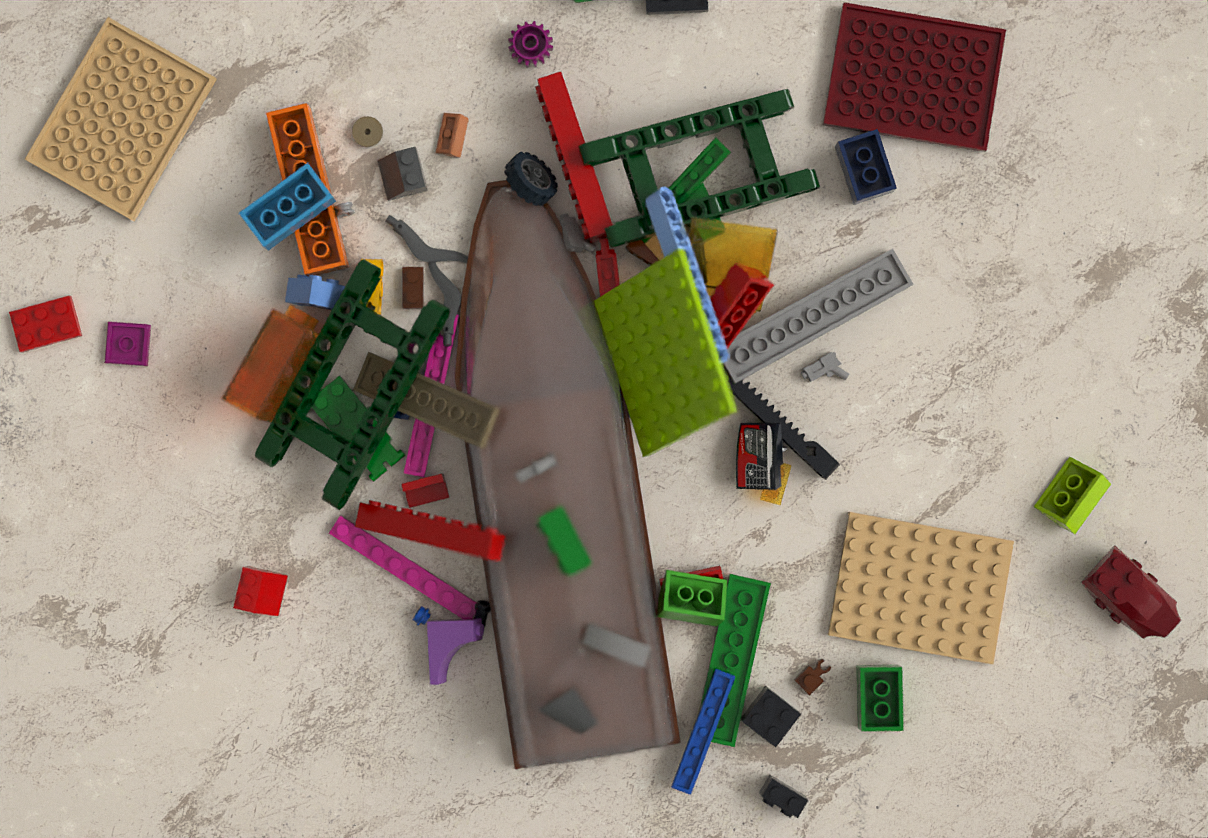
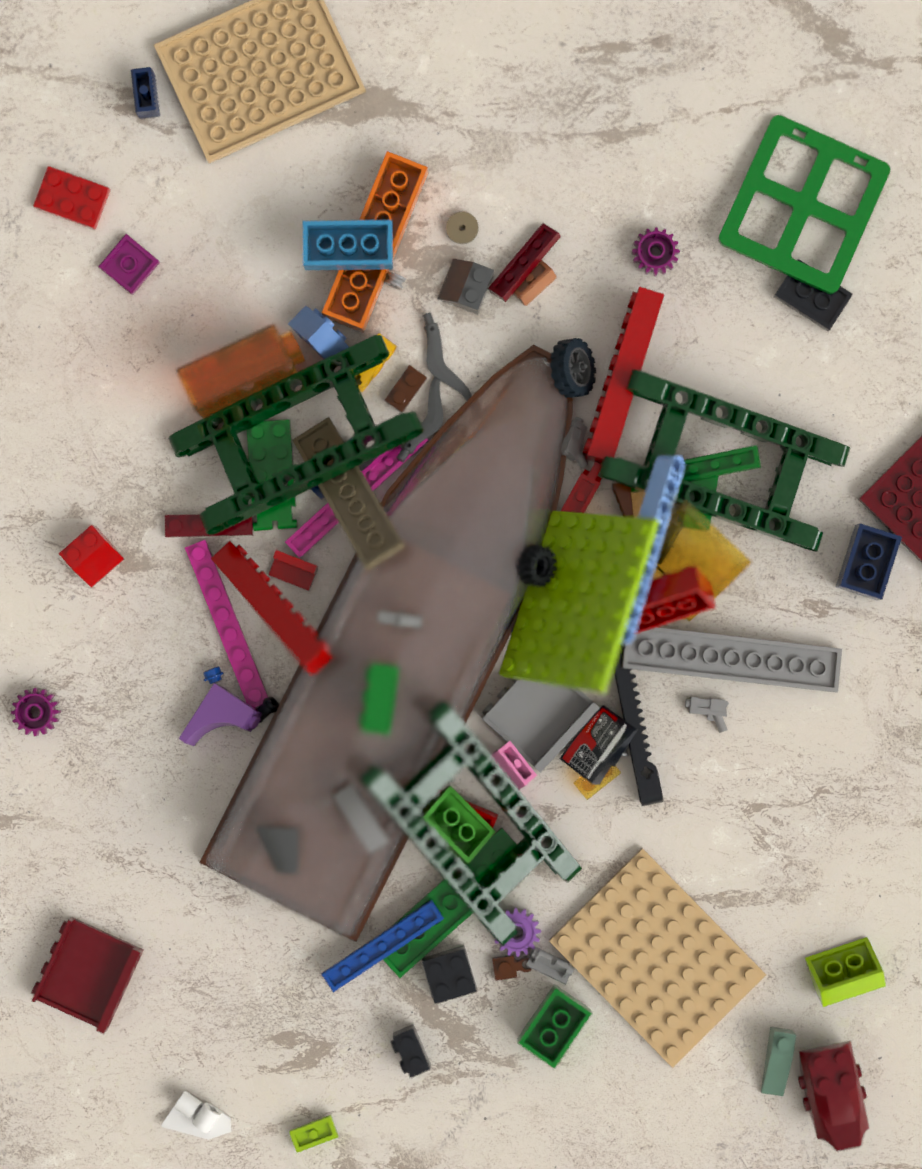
camera: 40 degrees right, 0 degrees up
none -> magenta gear [11,688,61,736]
none -> dark blue brick [131,67,161,119]
none -> dark red plate [165,514,253,538]
none -> beam [358,699,582,946]
none -> light grey panel [482,679,600,773]
none -> dark red plate [488,223,561,302]
none -> bright pink brick [491,741,537,790]
none -> medium lavender gear [494,907,541,957]
none -> black tyre [516,545,557,587]
none -> light grey hinge [526,947,574,985]
none -> sand green slope [761,1027,796,1096]

